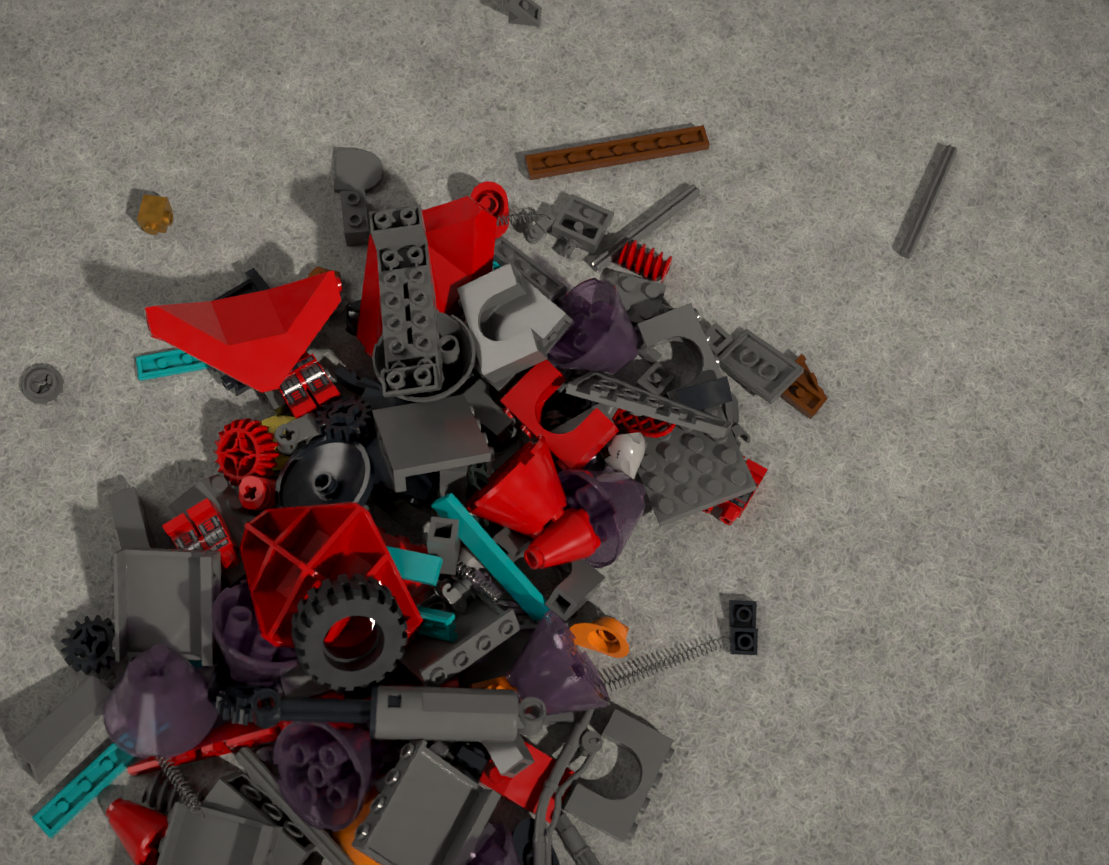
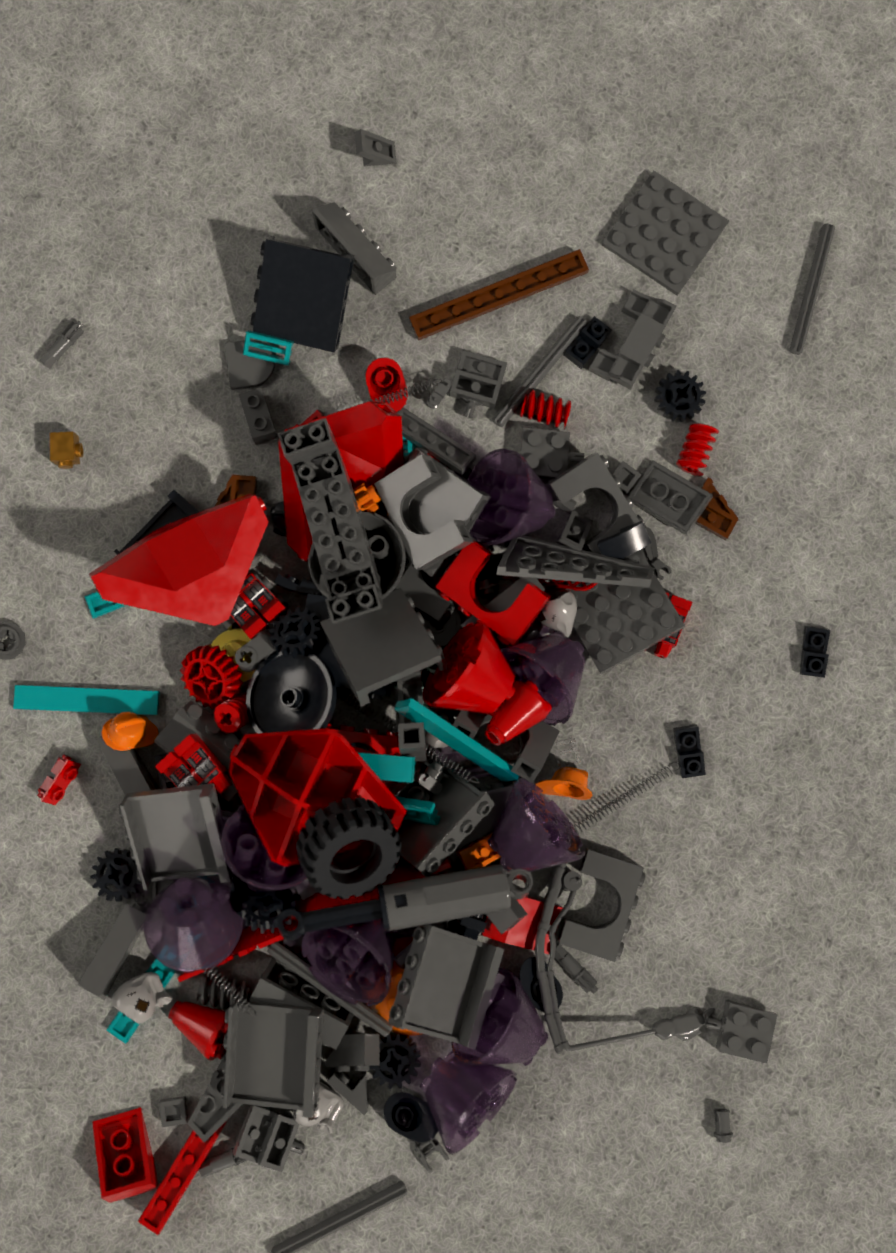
camera: 10 degrees left, 15 degrees up
none -> teal tile [13,685,160,715]
none -> red hinge [37,754,82,805]
none -> dark grey piece [40,321,84,369]
none -> orange piece [101,712,159,751]
none -> light grey piece [112,972,173,1024]
none -> teal tile [243,330,294,366]
none -> black panel [250,236,355,353]
none -> dark grey slope [312,202,397,295]
none -> orange gear [354,483,382,513]
none -> black slope [564,316,612,369]
none -> dark grey bracket [589,289,677,390]
none -> dark grey plate [602,170,729,296]
none -> black gear [654,370,706,422]
none -> red piece [676,423,719,476]
none -> black slope [800,626,830,678]

